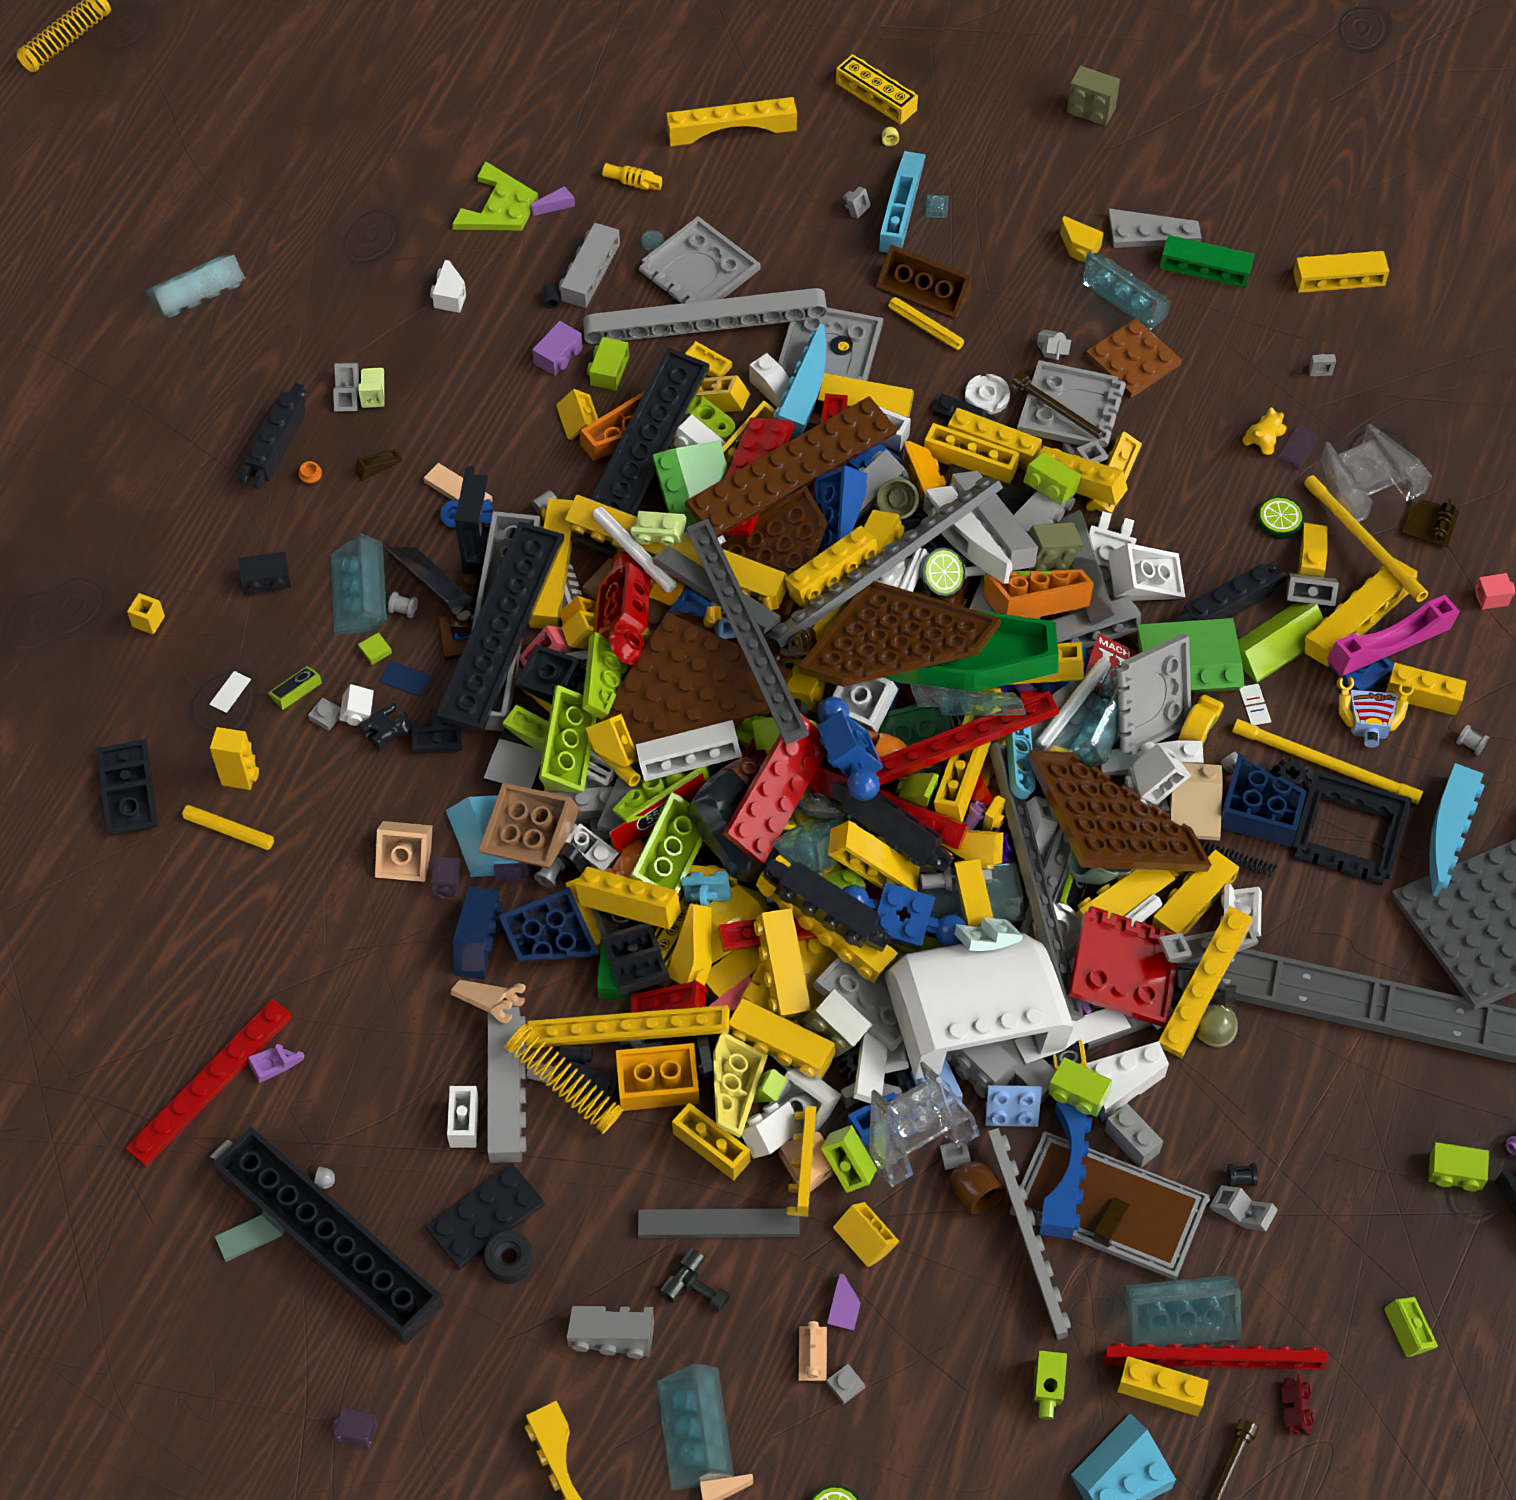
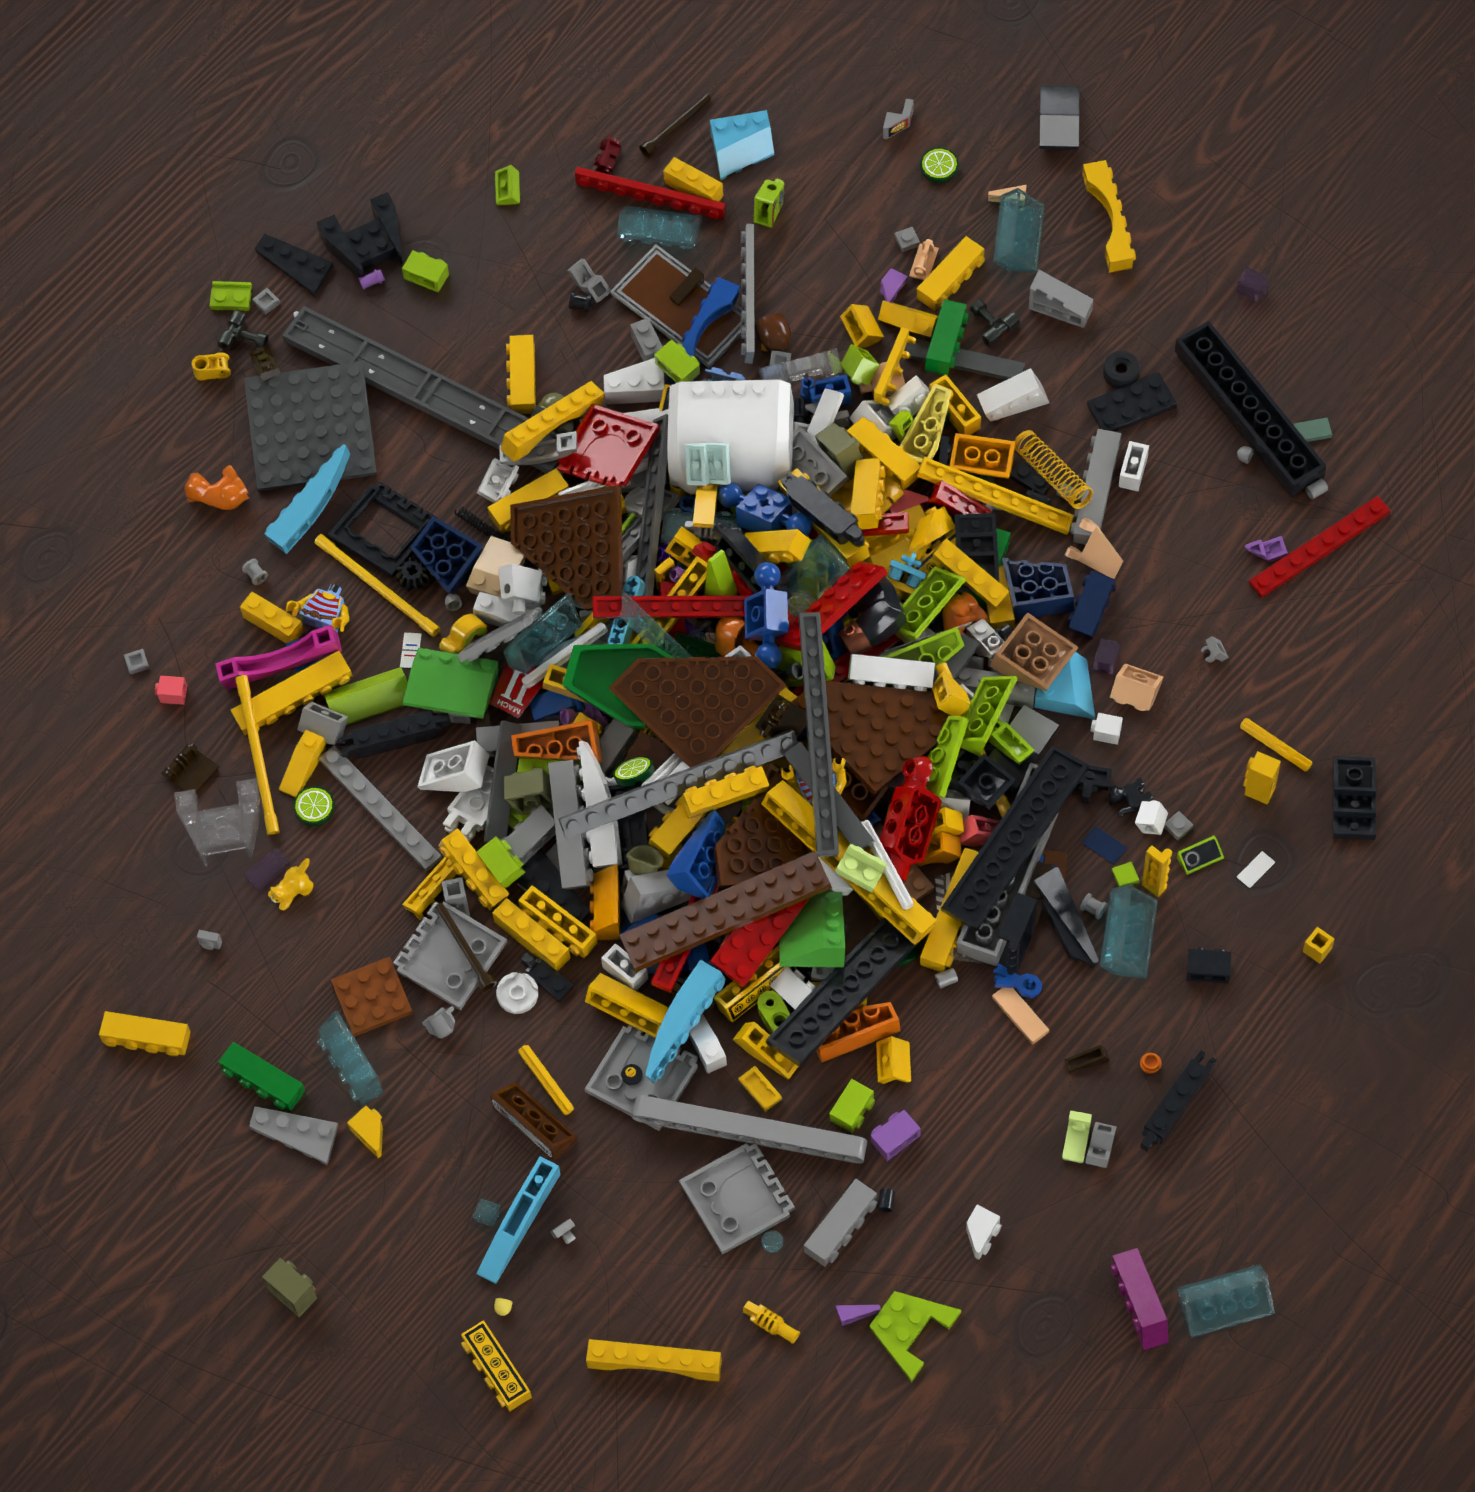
camera: 160 degrees left, 5 degrees up
none -> light grey plate [319,745,442,872]
none -> yellow brick [506,335,536,414]
none -> yellow slope [878,300,939,337]
none -> yellow brick [916,236,985,311]
none -> green brick [925,299,969,376]
none -> white wedge [977,368,1050,422]
none -> white brick [1090,713,1123,745]
none -> magenta wedge [1110,1248,1169,1350]
none -> yellow hinge [1142,845,1172,897]
none -> light grey tile [1201,636,1229,663]

